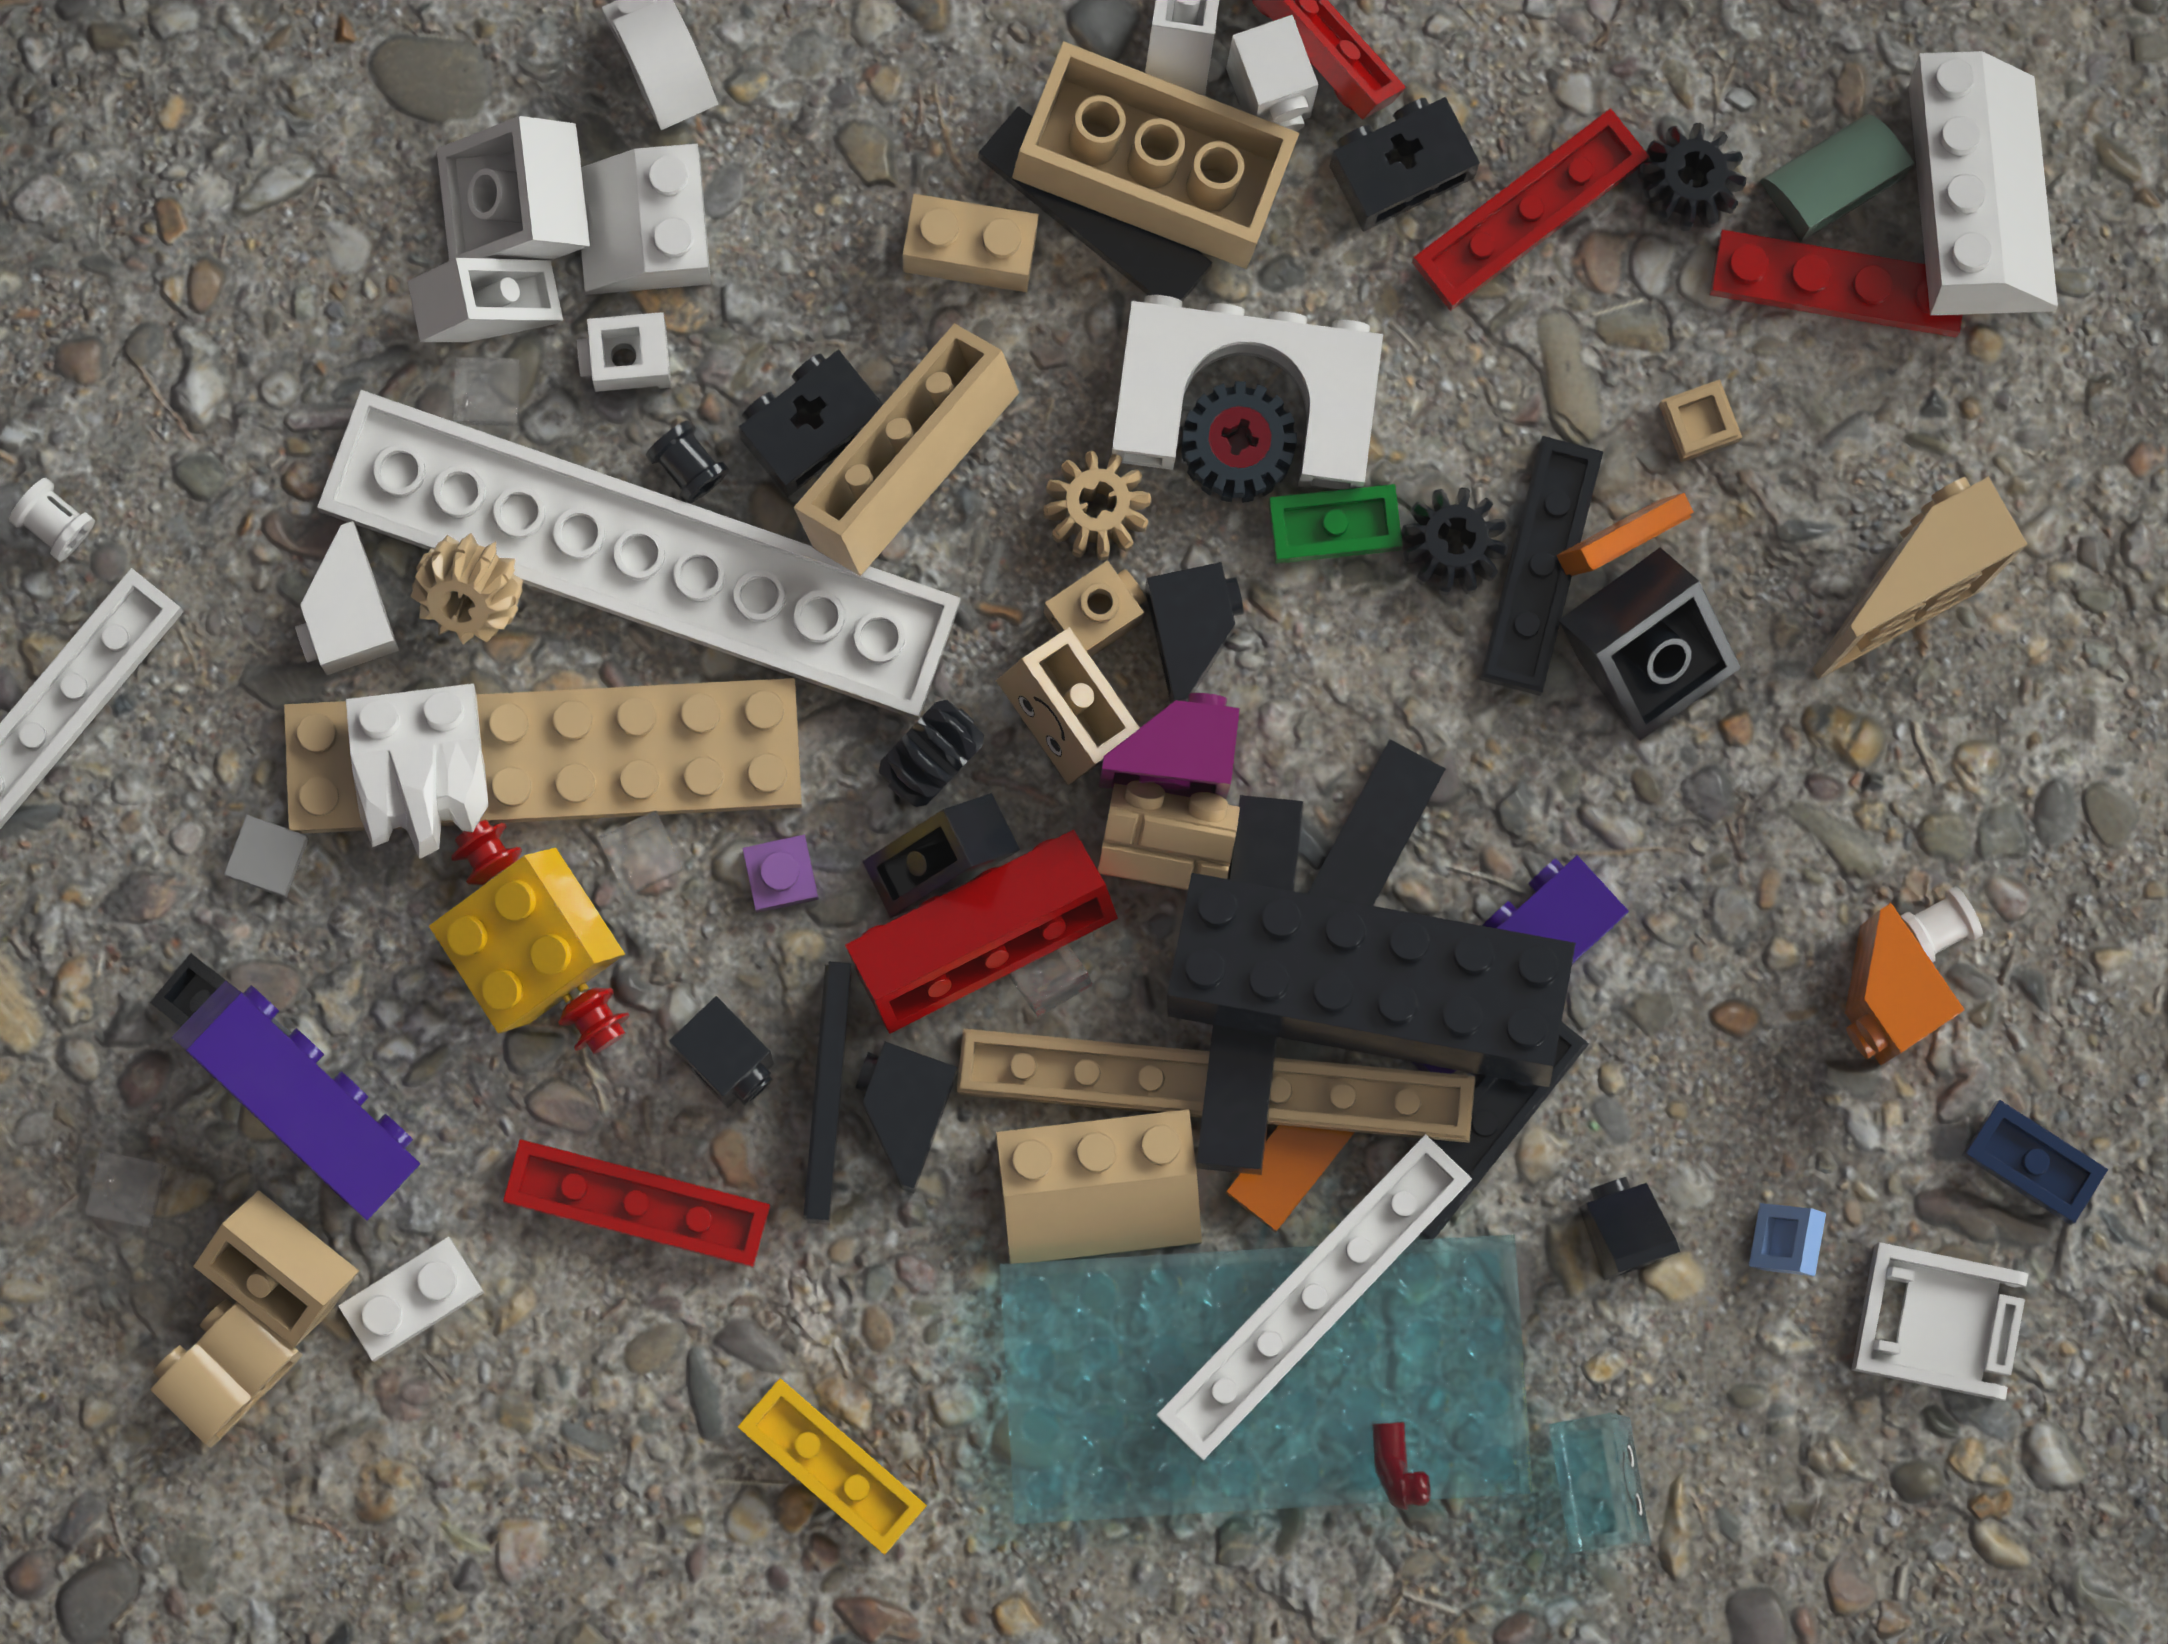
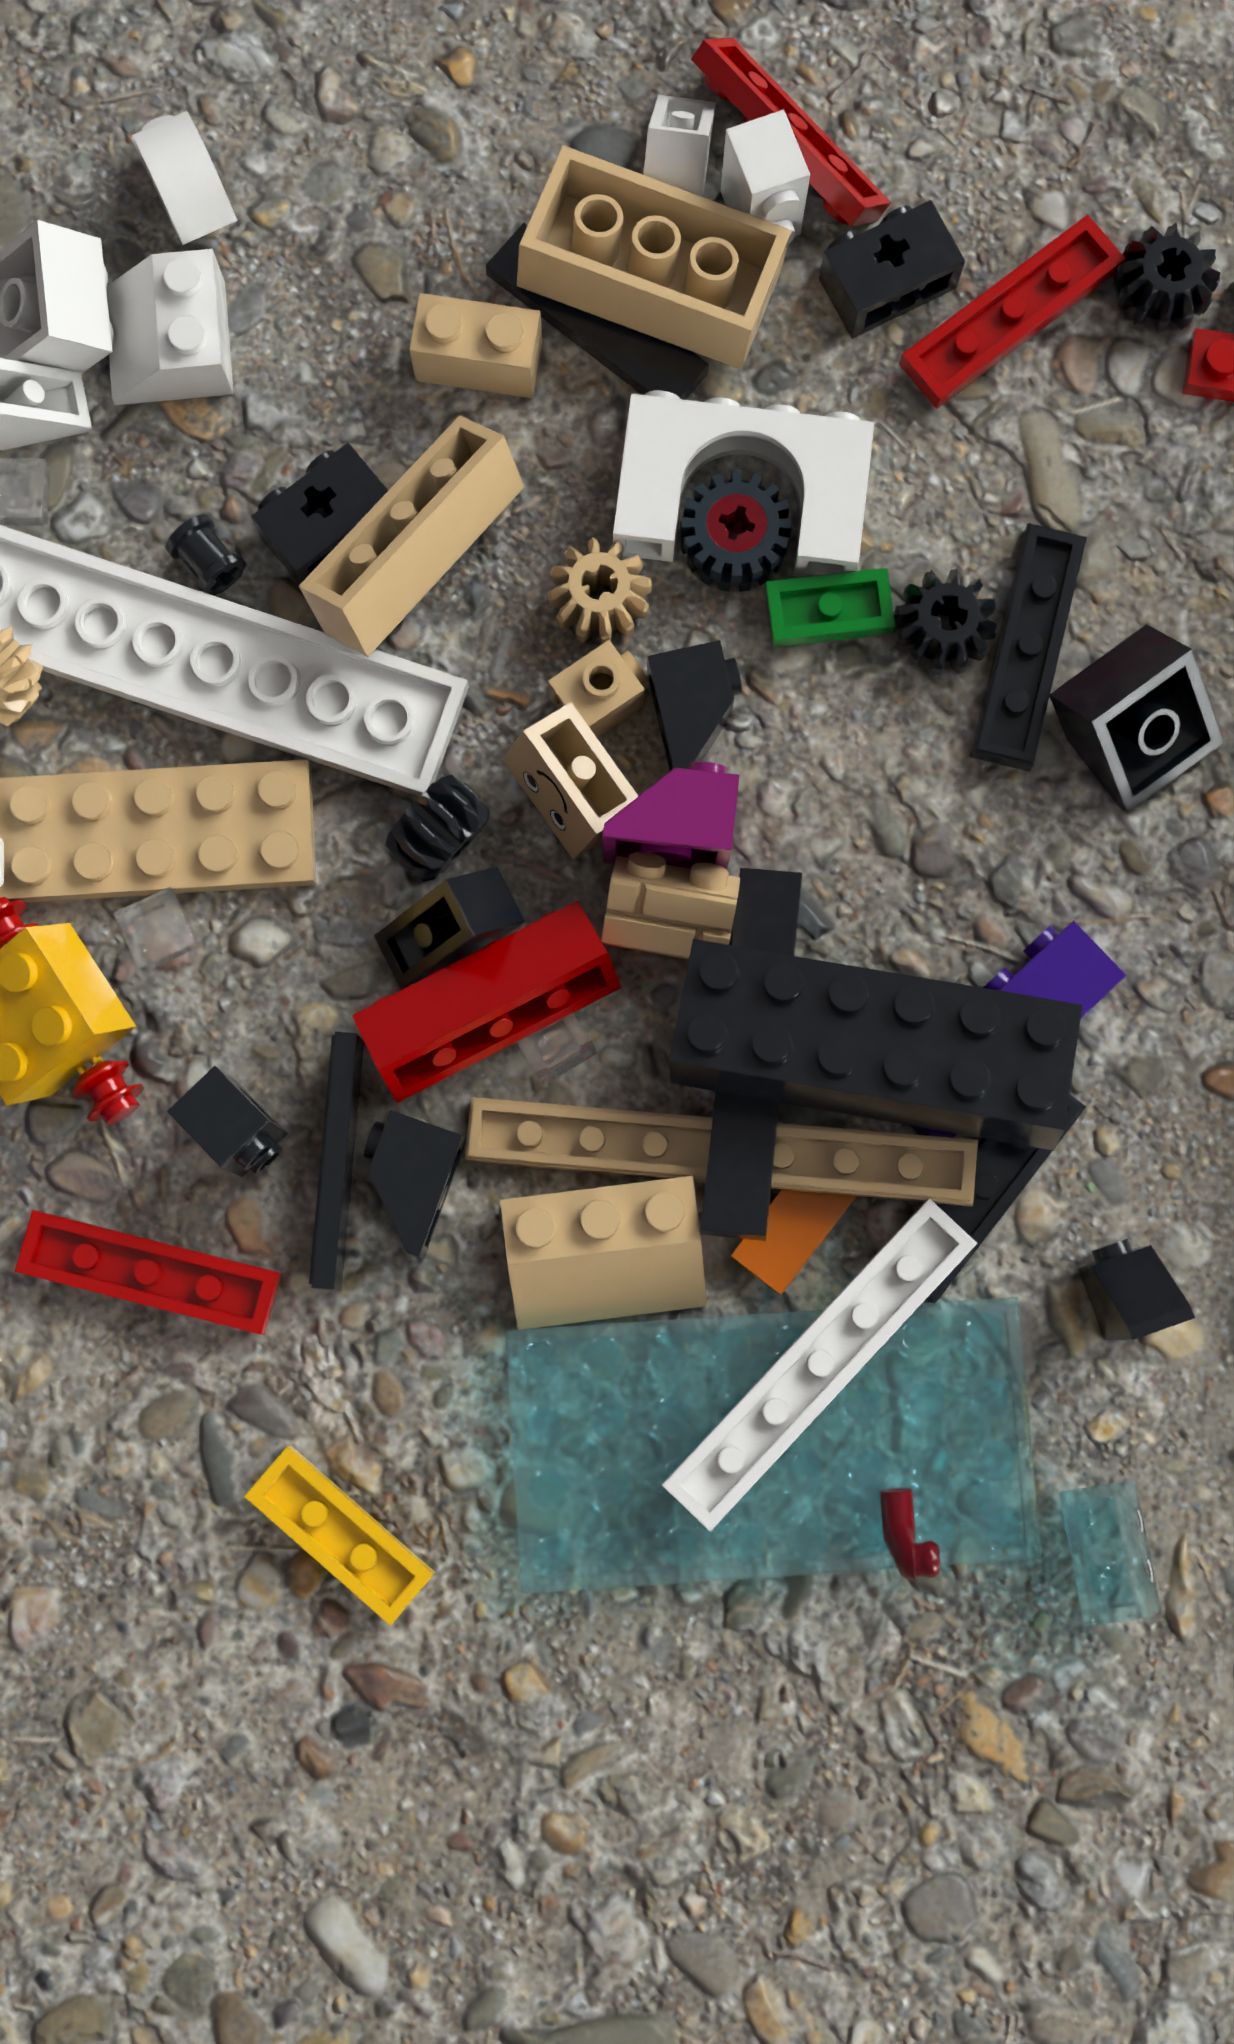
camera: 10 degrees right, 0 degrees up
white brick [577,312,672,392] -> none
medium lavender plate [742,834,819,913] -> none
black tile [1307,739,1446,906] -> none
orange tile [1556,493,1694,576] -> none
tan tile [1659,379,1742,462] -> none

